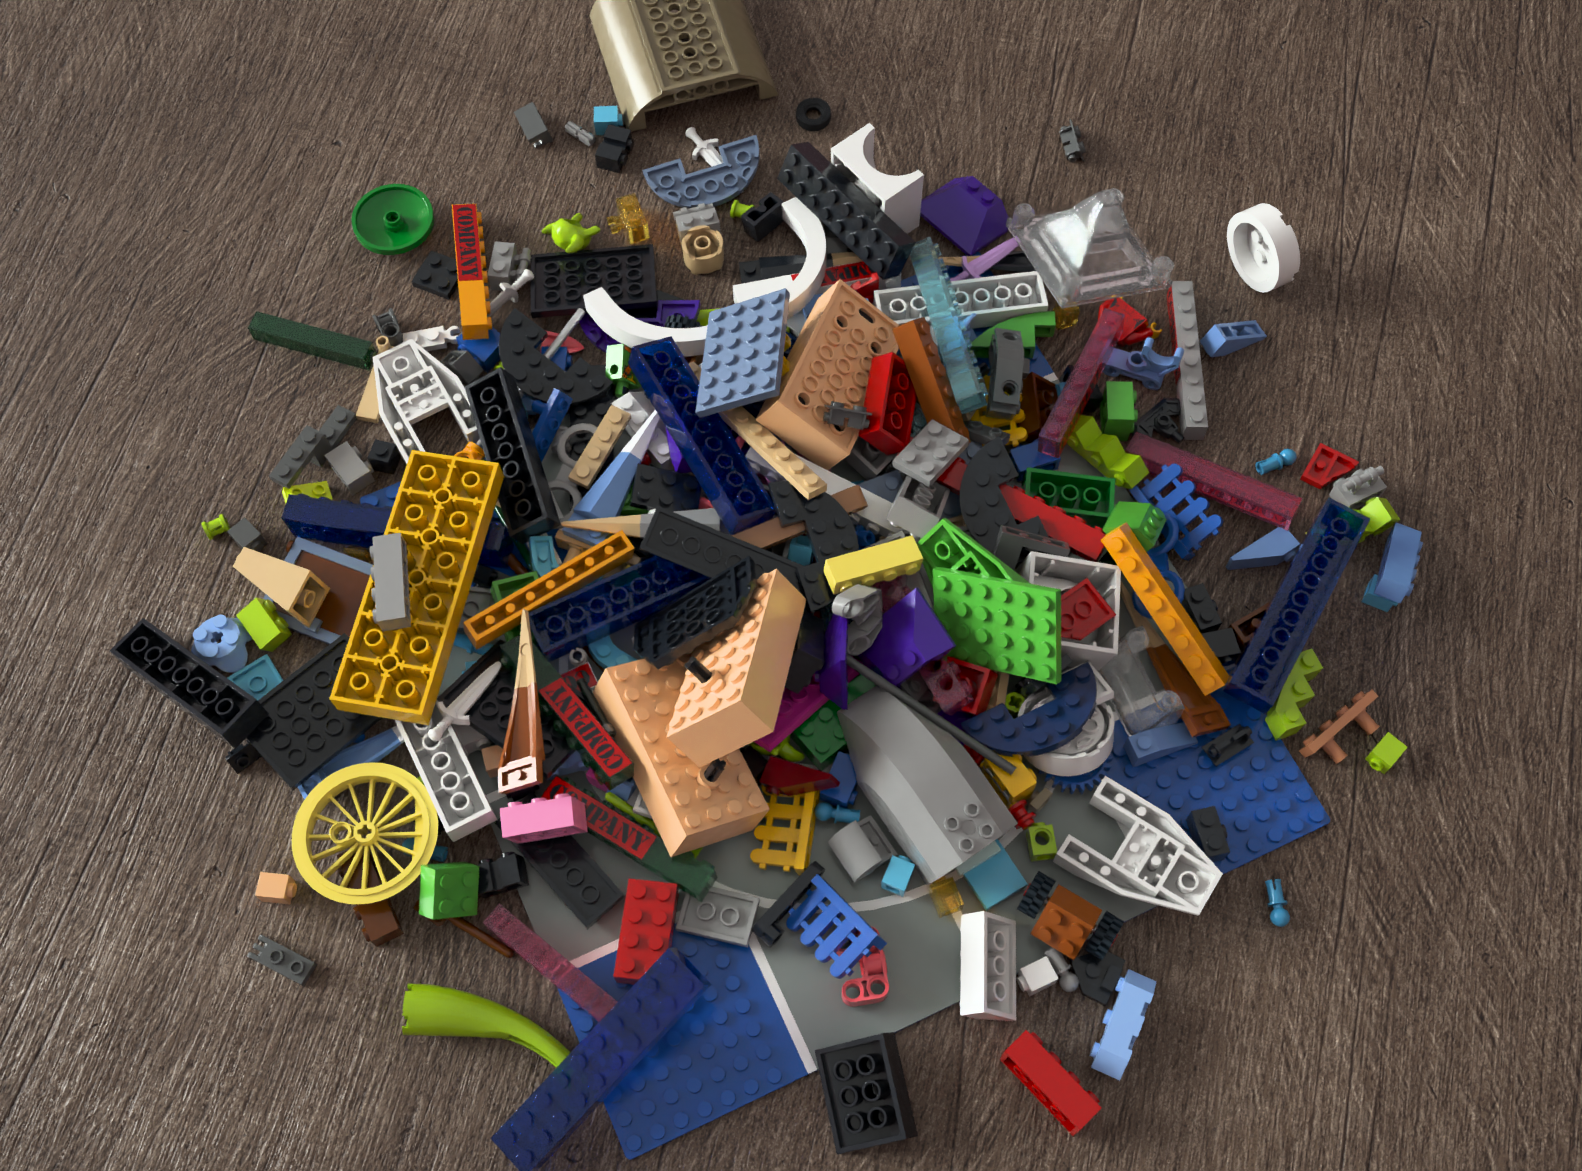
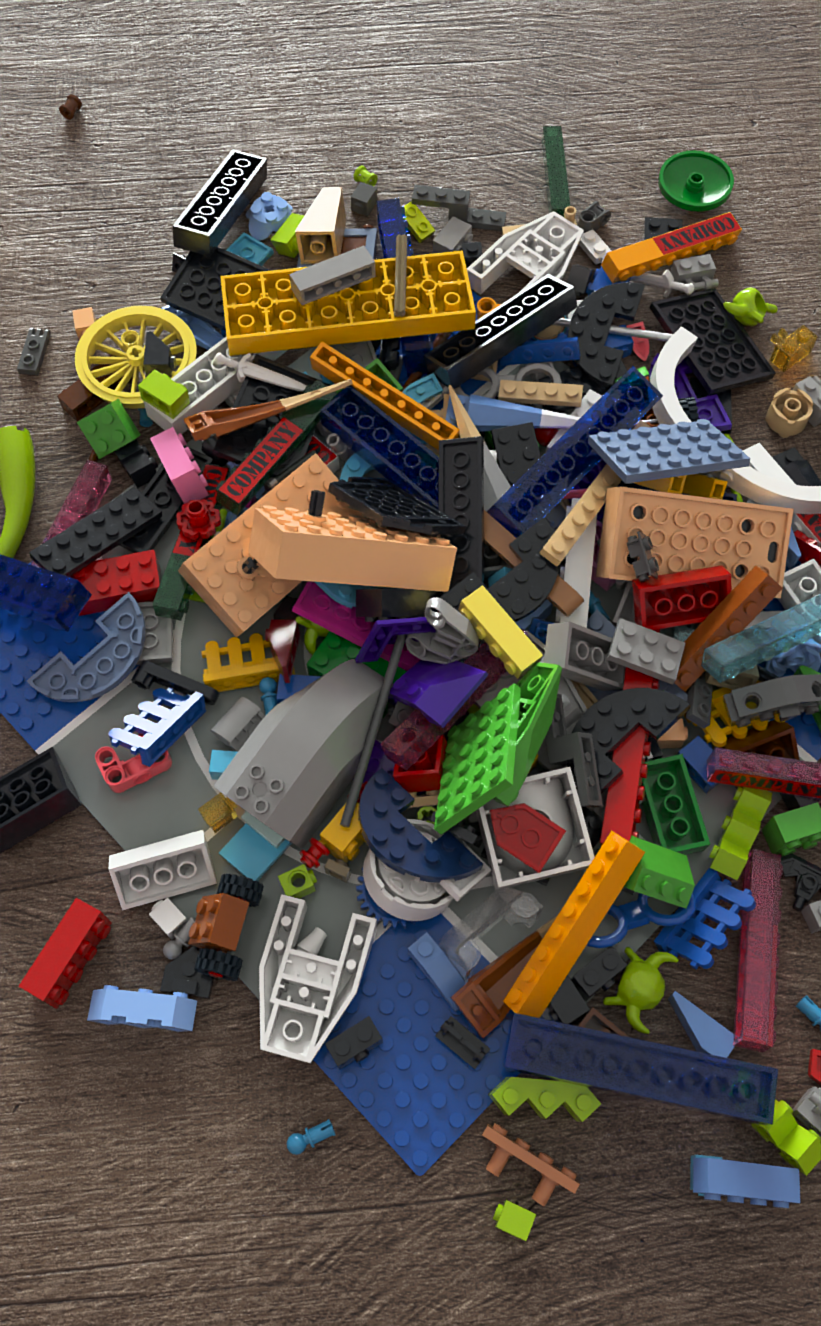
camera: 70 degrees right, 0 degrees up
none -> sand blue plate [27,592,146,702]
none -> black plate [29,486,162,584]
none -> lime brick [138,370,190,419]
none -> black slope [143,331,176,377]
none -> red plant [176,499,221,540]
none -> white cone [295,927,327,955]
none -> dark tan axle [394,234,407,317]
none -> lime piece [603,947,679,1034]

